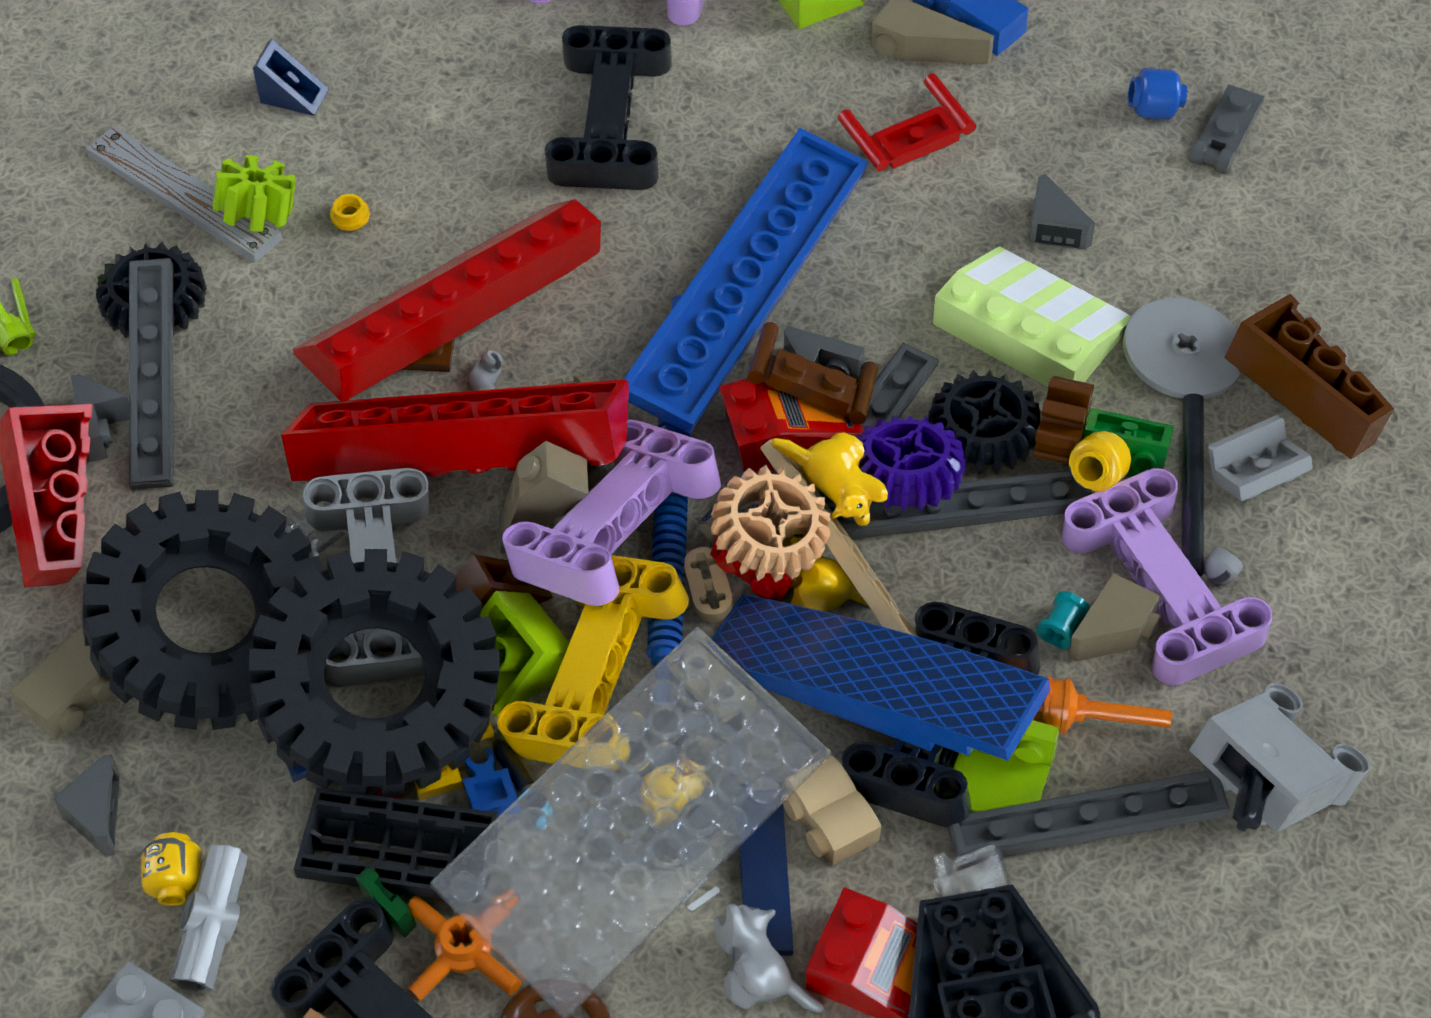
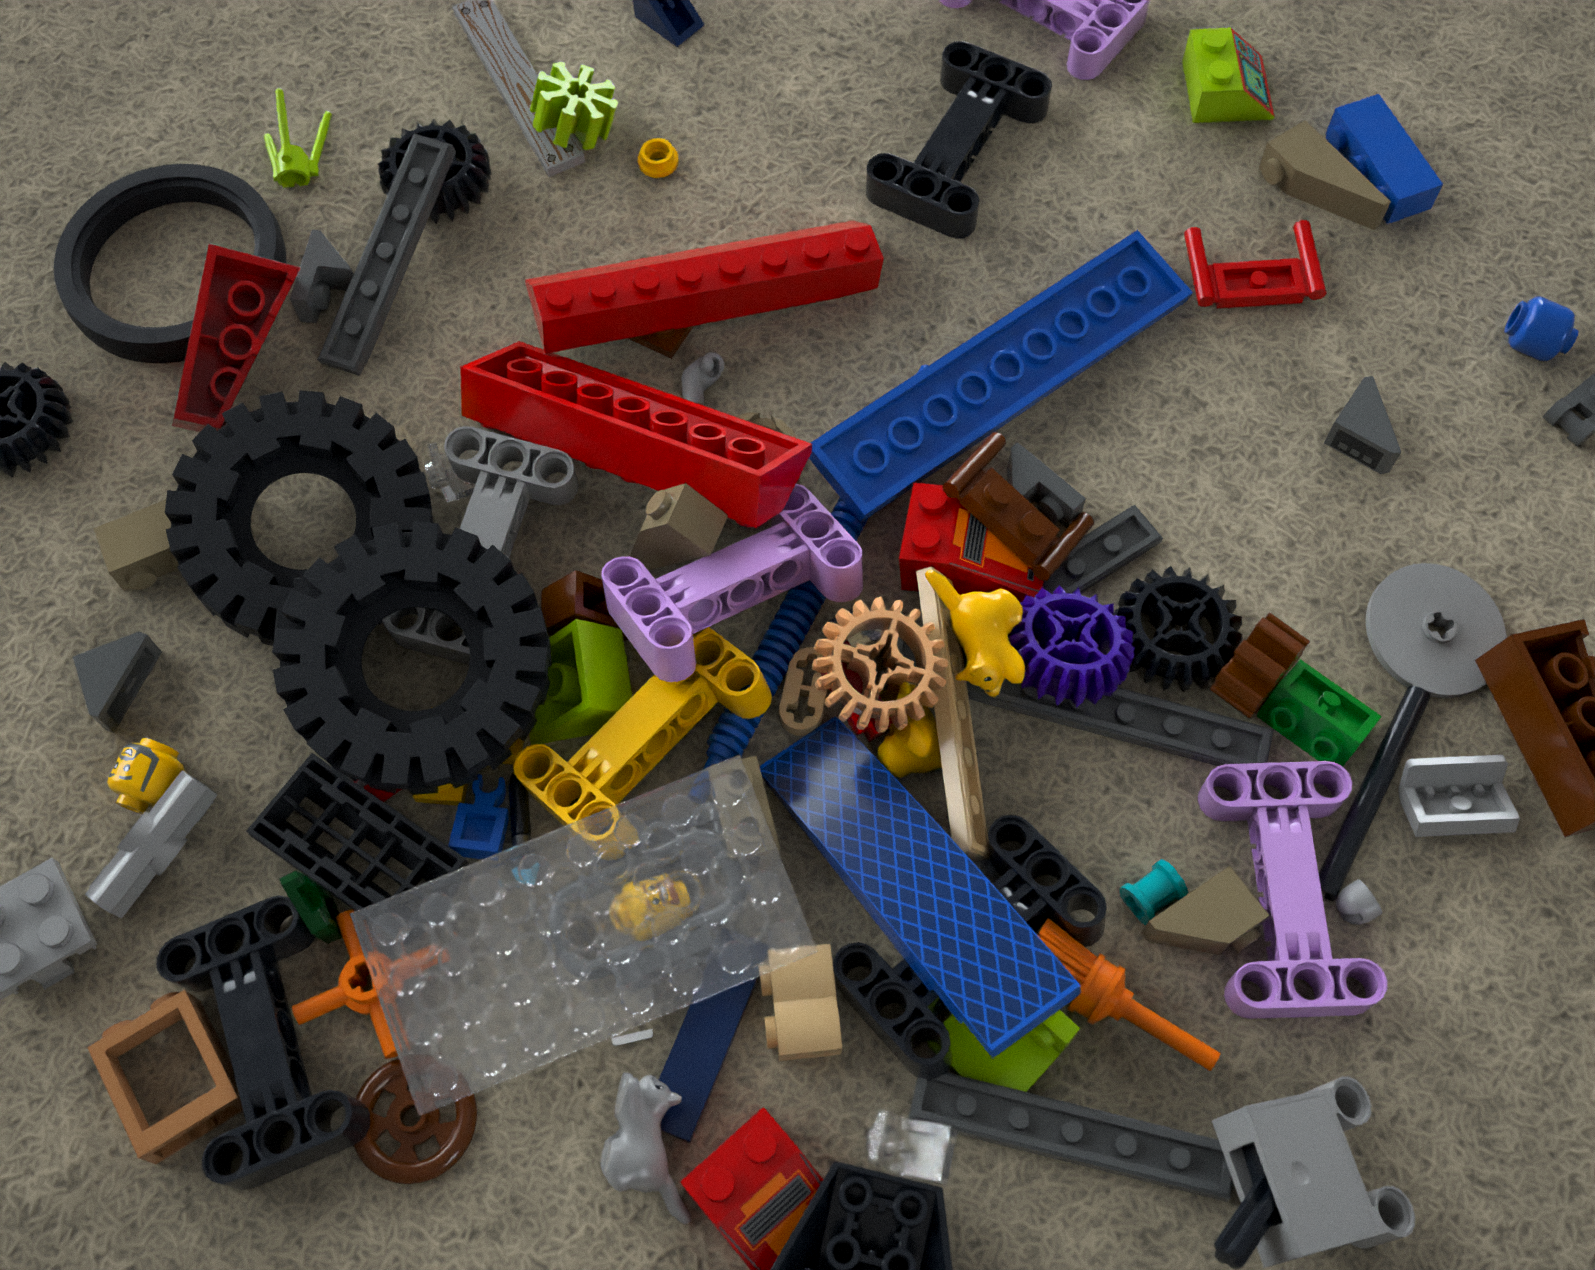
camera: 25 degrees right, 10 degrees up
yellowish green slope [933,246,1131,387] -> none
yellow head [1068,431,1131,492] -> none

